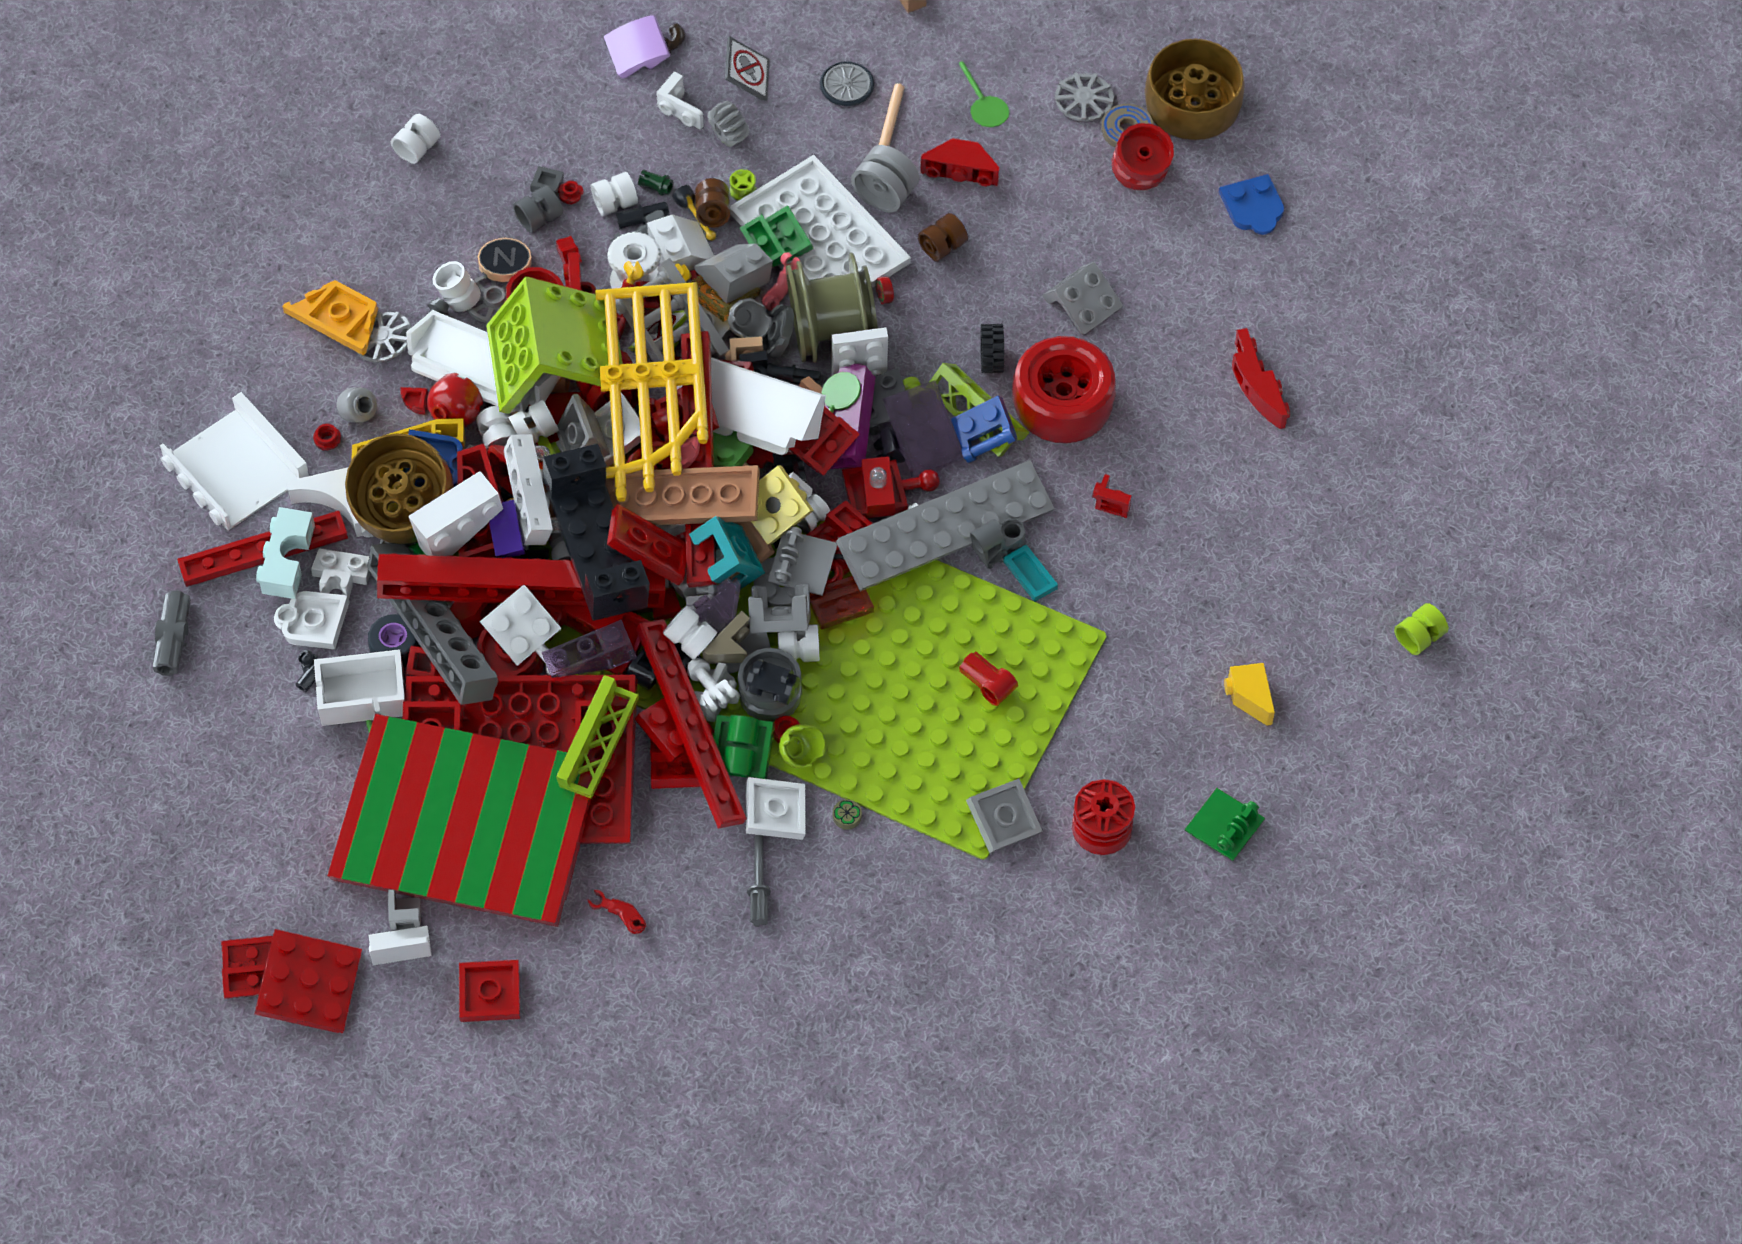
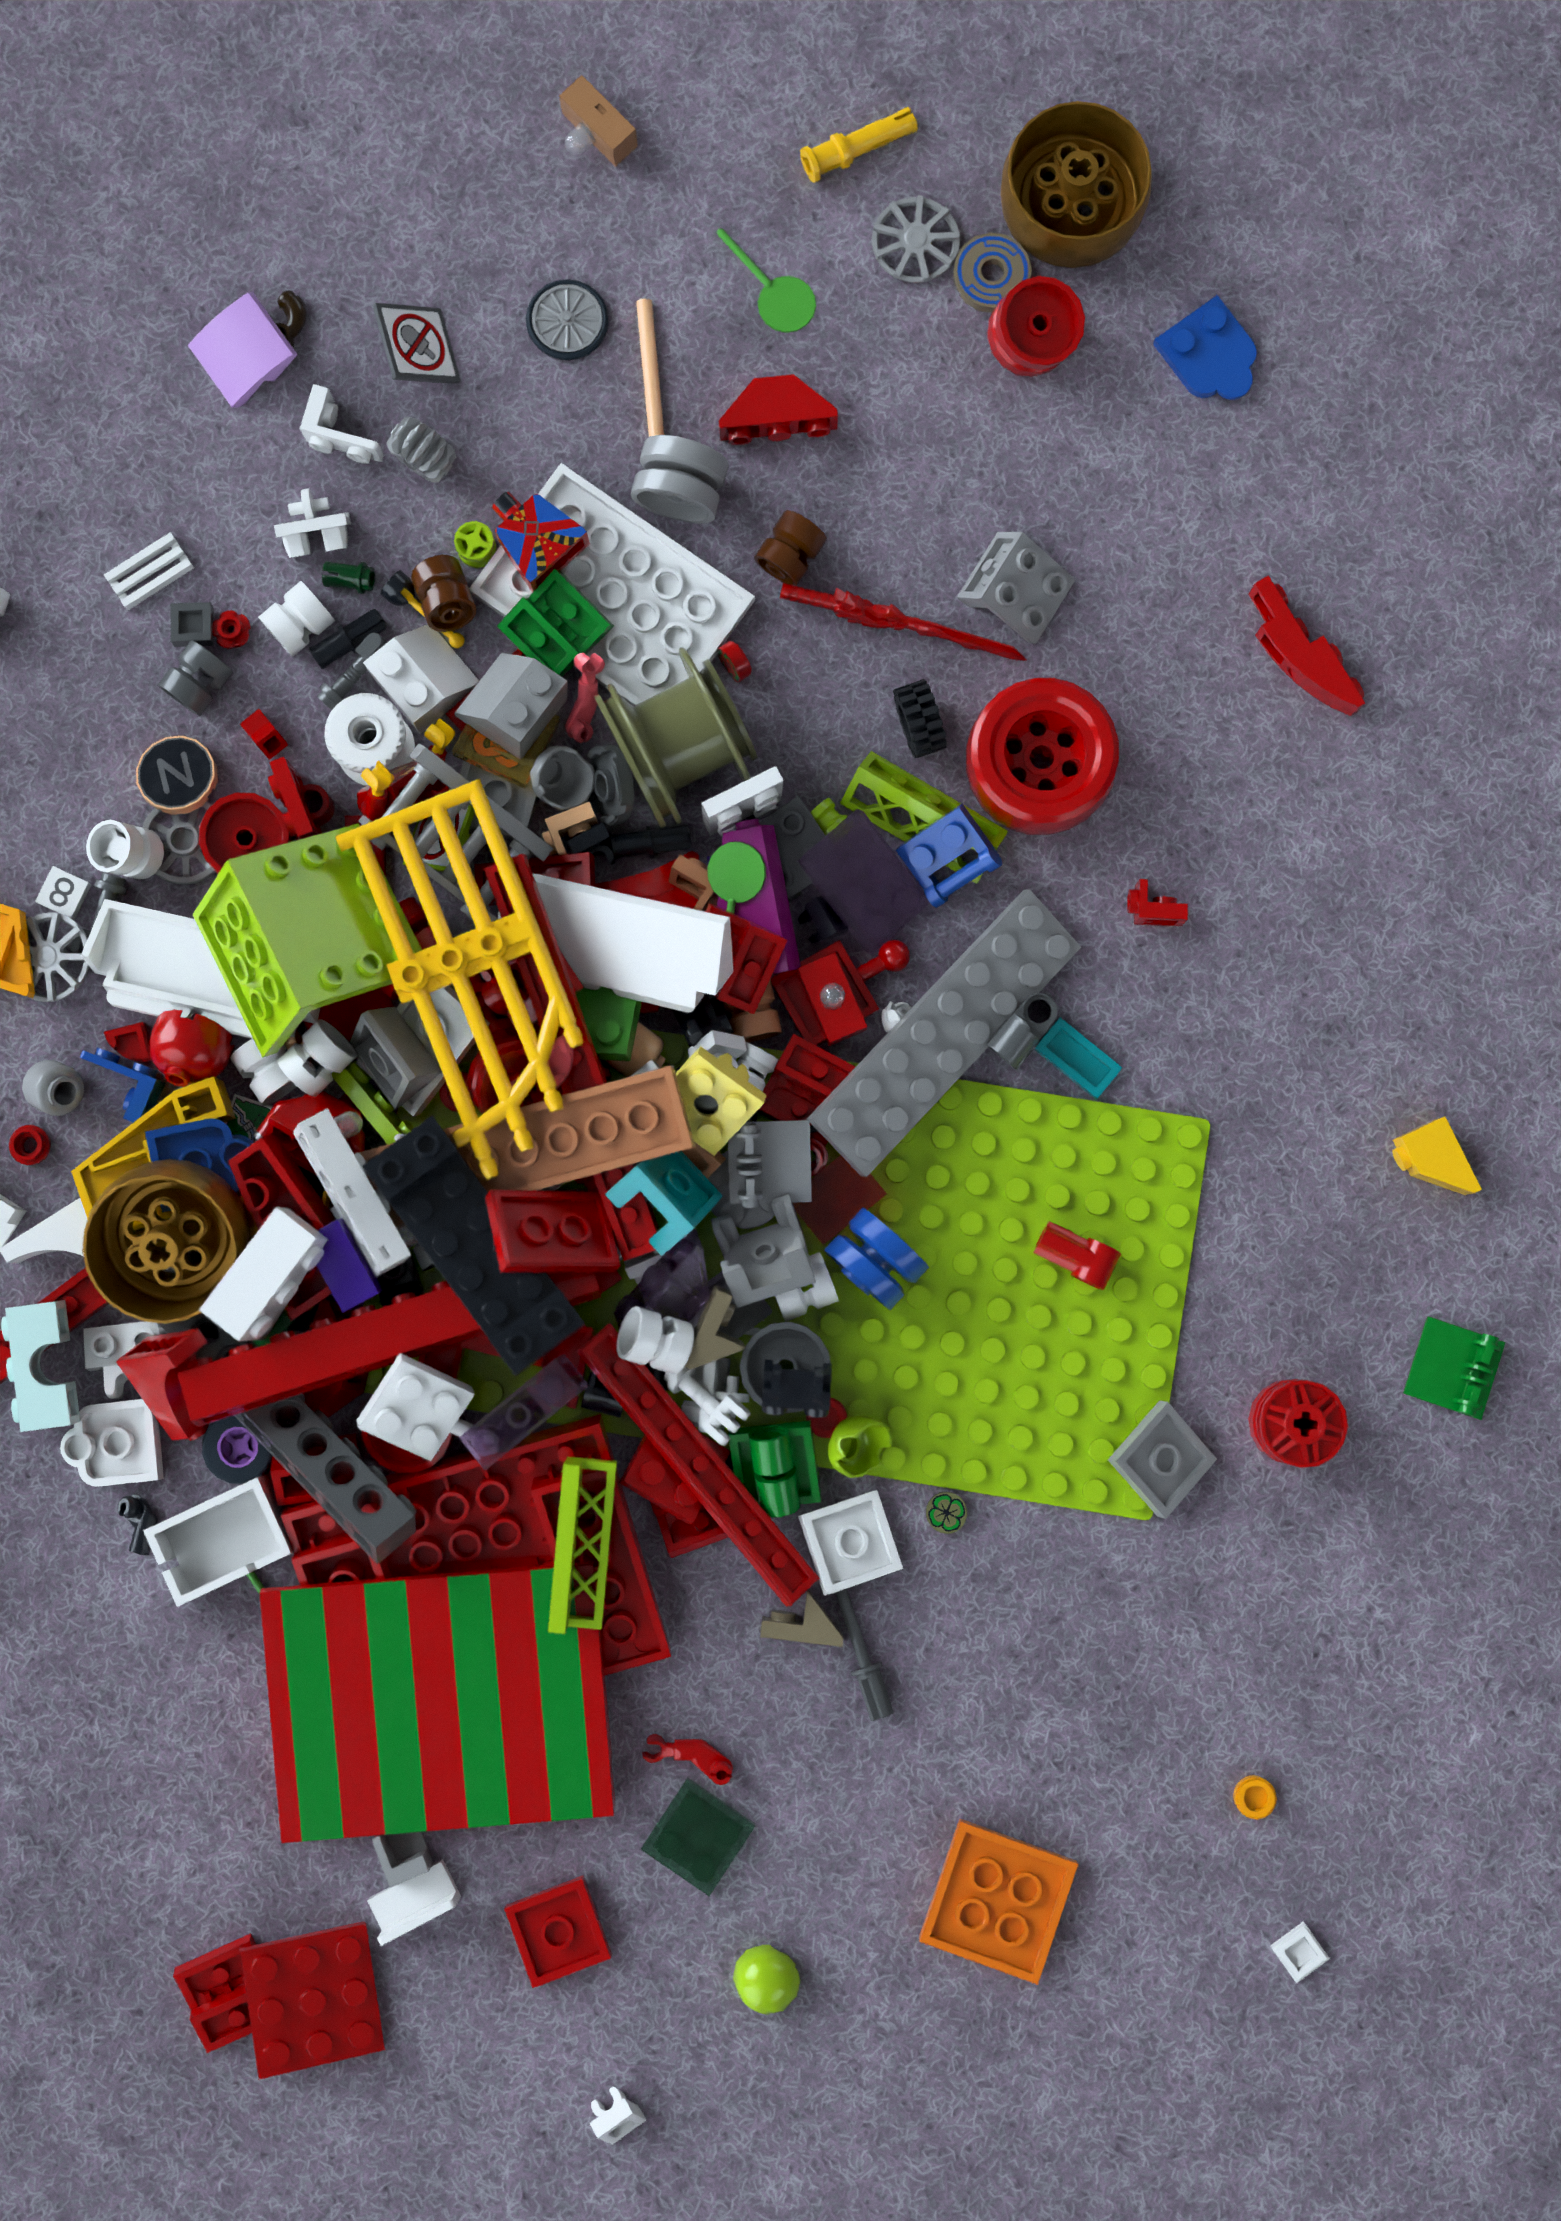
camera: 15 degrees left, 25 degrees up
none -> white tile [35,866,92,920]
none -> blue bracket [80,1047,166,1122]
none -> white tile [104,532,194,610]
none -> red arch [116,1329,209,1441]
none -> white hips [274,488,351,558]
none -> torso [492,492,590,592]
none -> white tile [590,2087,646,2145]
none -> clear green plate [641,1777,755,1896]
none -> nougat wheel [723,979,782,1043]
none -> lime hair [733,1945,800,2015]
none -> dark tan slope [760,1589,844,1647]
none -> red sword [780,583,1026,661]
none -> yellow pin [800,107,918,183]
none -> blue wheel [824,1207,929,1310]
none -> orange plate [919,1818,1078,1985]
none -> light orange tile [1233,1775,1277,1819]
none -> white tile [1270,1922,1330,1983]

